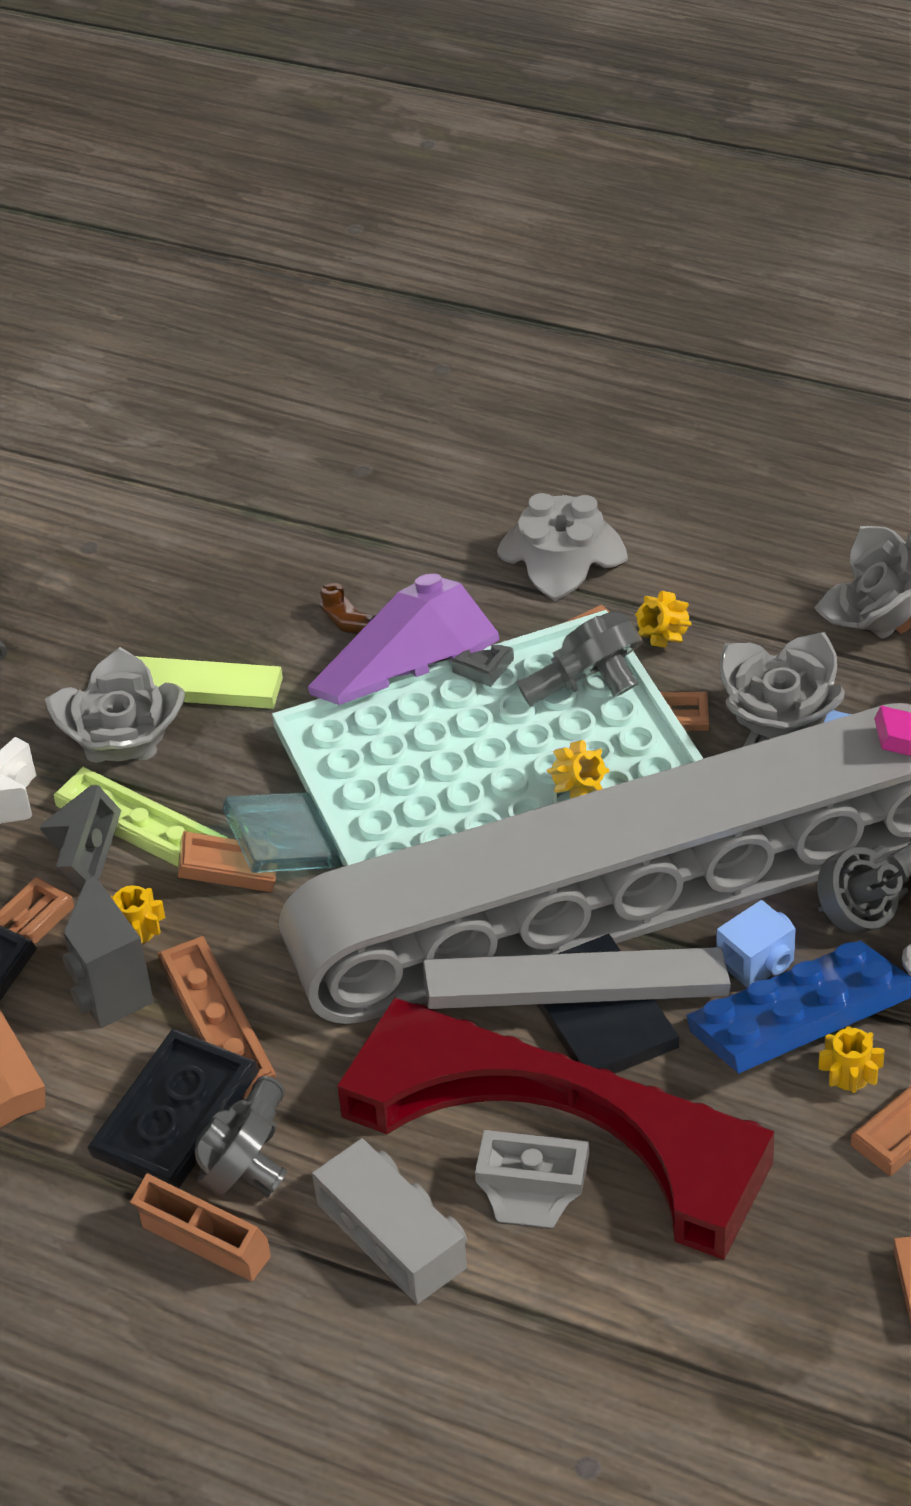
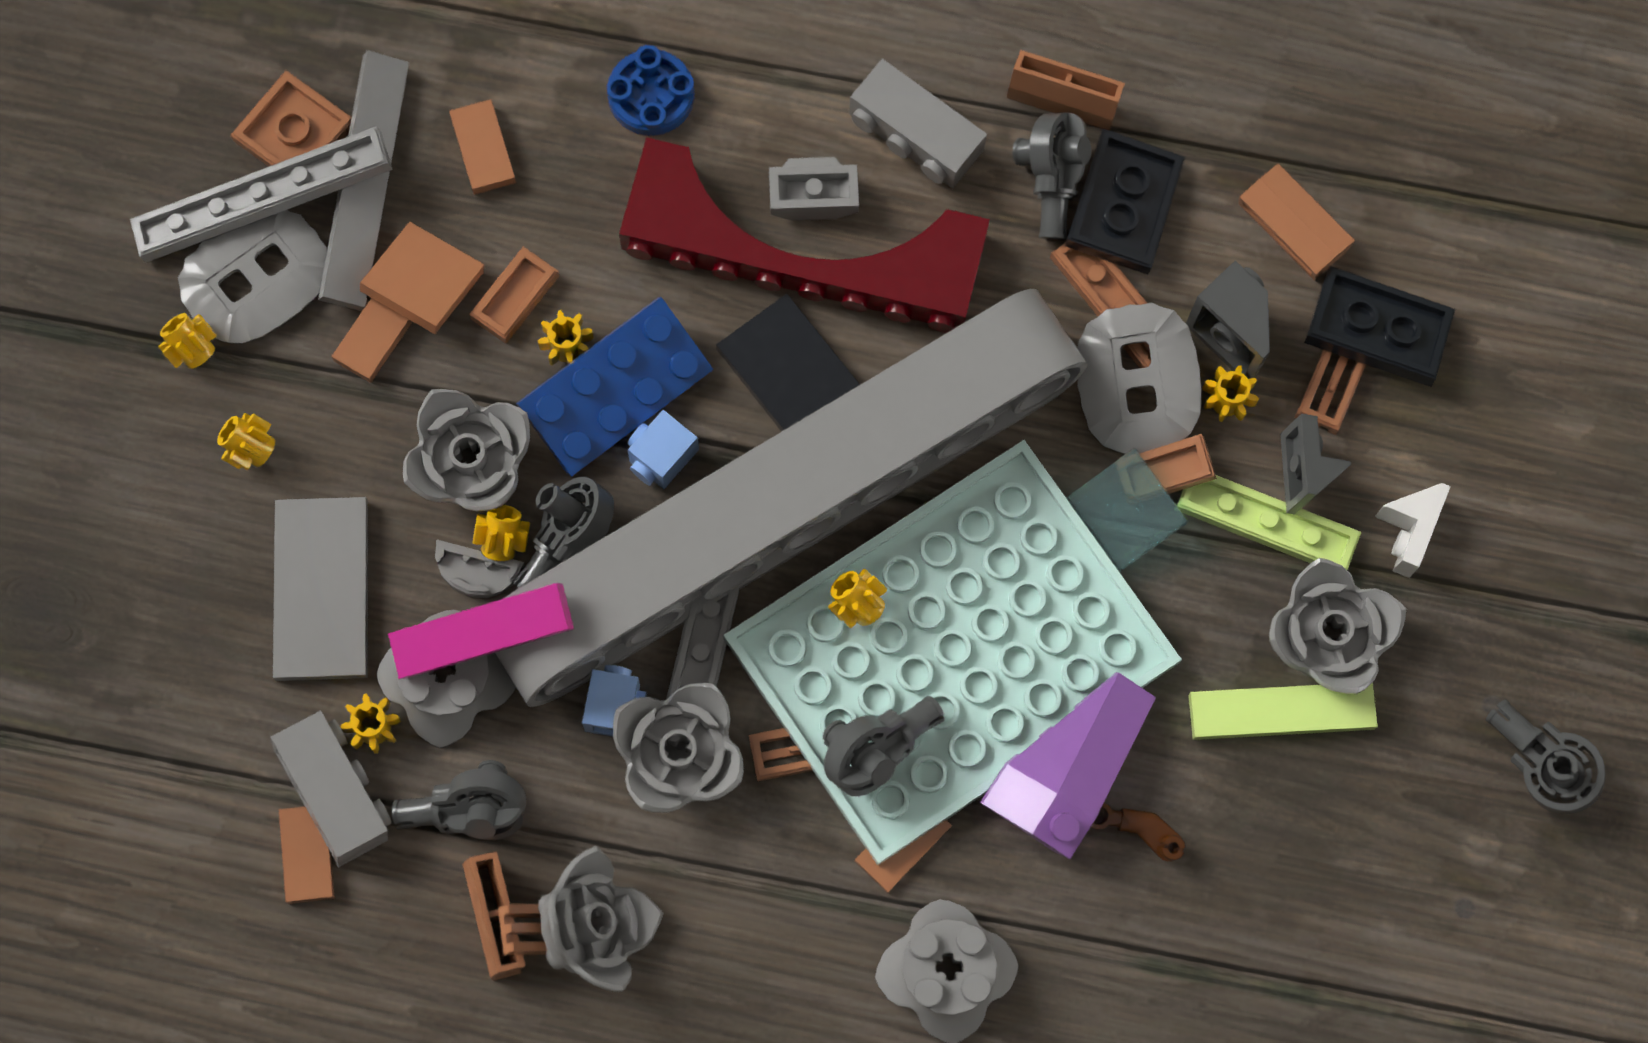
camera: 160 degrees right, 30 degrees up
light grey tile [423,947,731,1009] -> none
dark grey tile [451,645,514,687] -> none
yellow gear [635,591,692,648] -> none
none -> blue tile [607,45,695,136]
none -> light grey piece [1078,303,1201,454]

